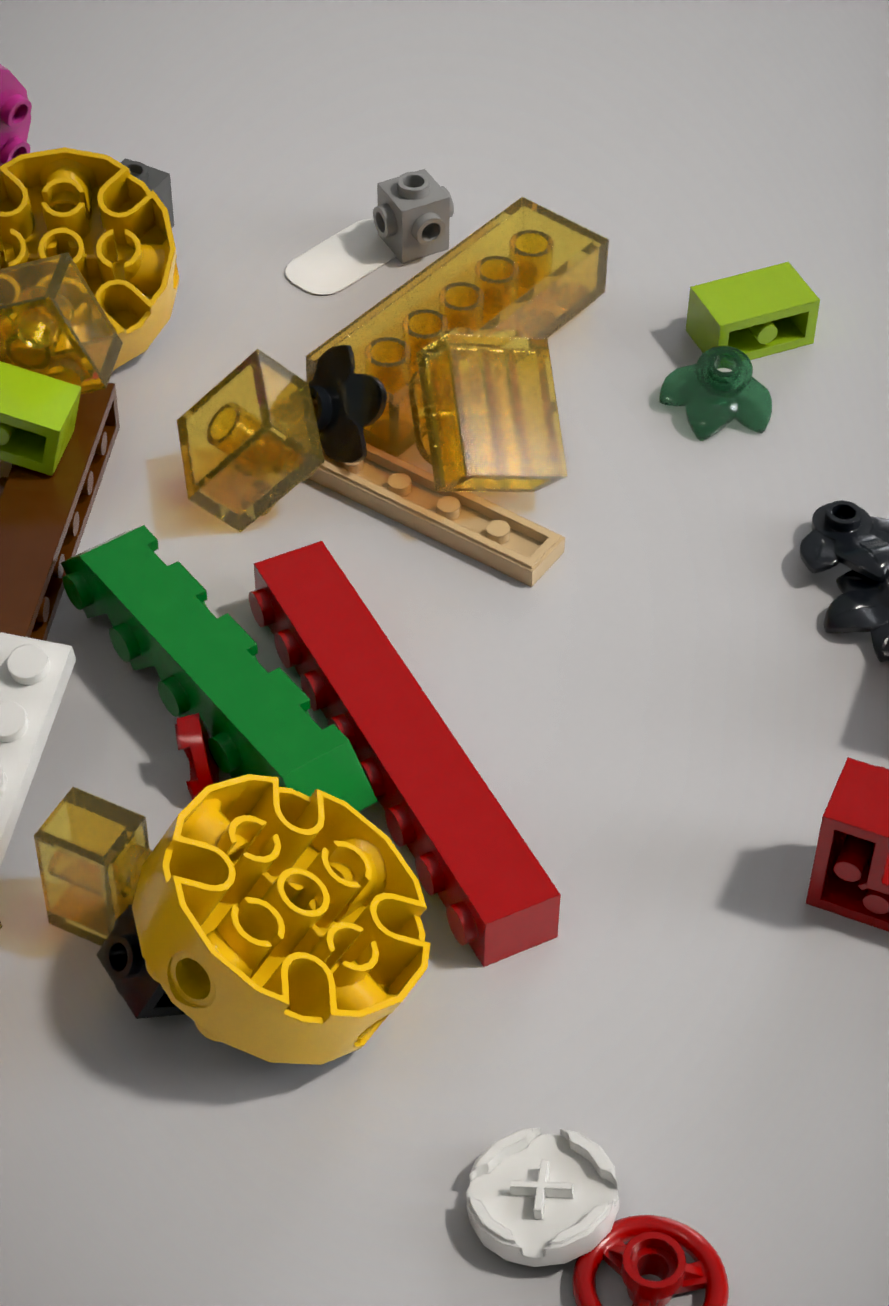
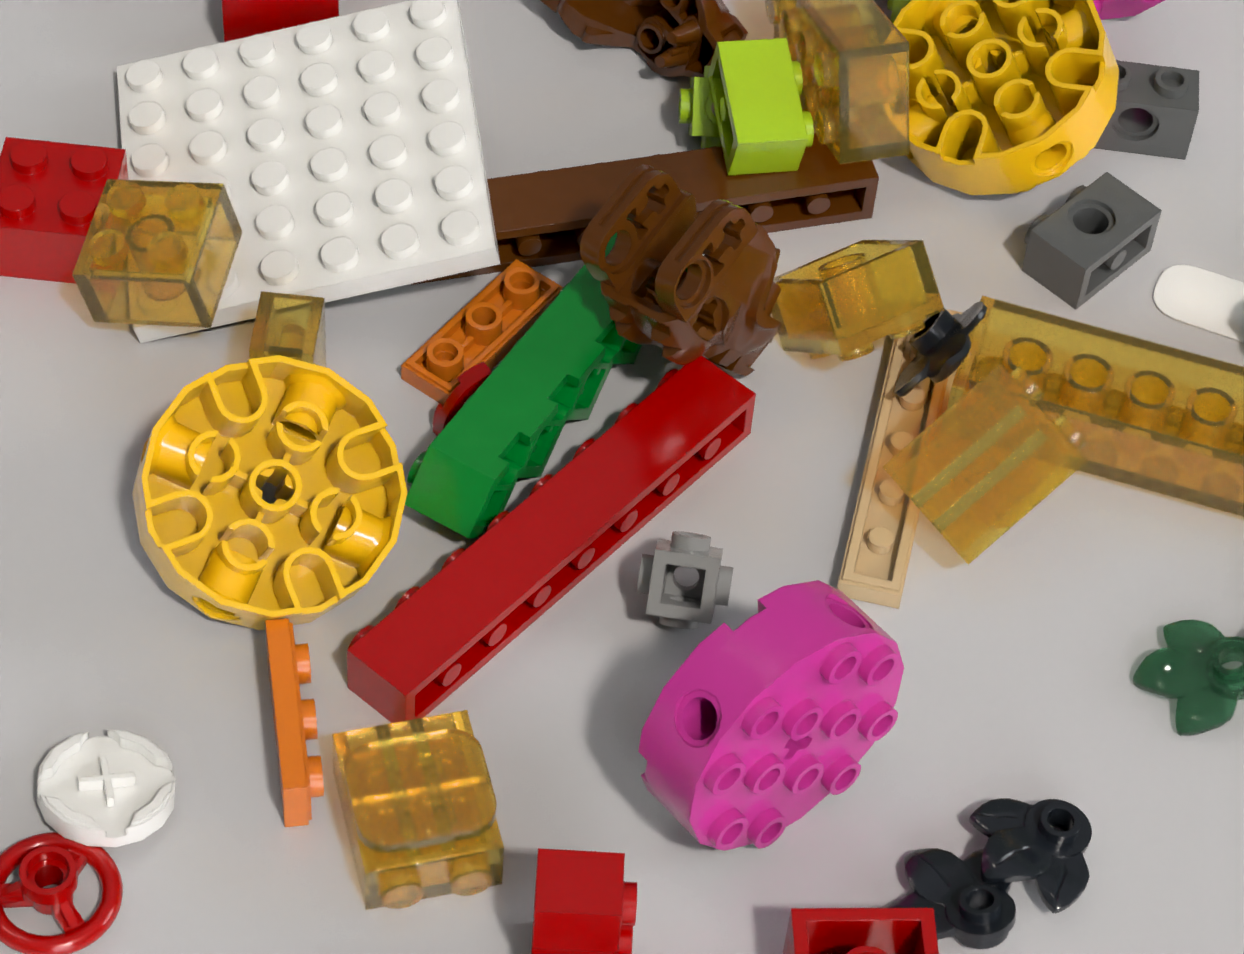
camera: 65 degrees right, 5 degrees up
none -> orange tile [265,618,324,827]
none -> clear yellow brick [332,710,504,910]
none -> orange tile [401,259,563,405]
none -> reddish brown animal [580,165,783,377]
none -> light grey brick [637,531,733,629]
none -> dark pink brick [638,580,904,851]
none -> dark grey brick [1022,172,1162,310]

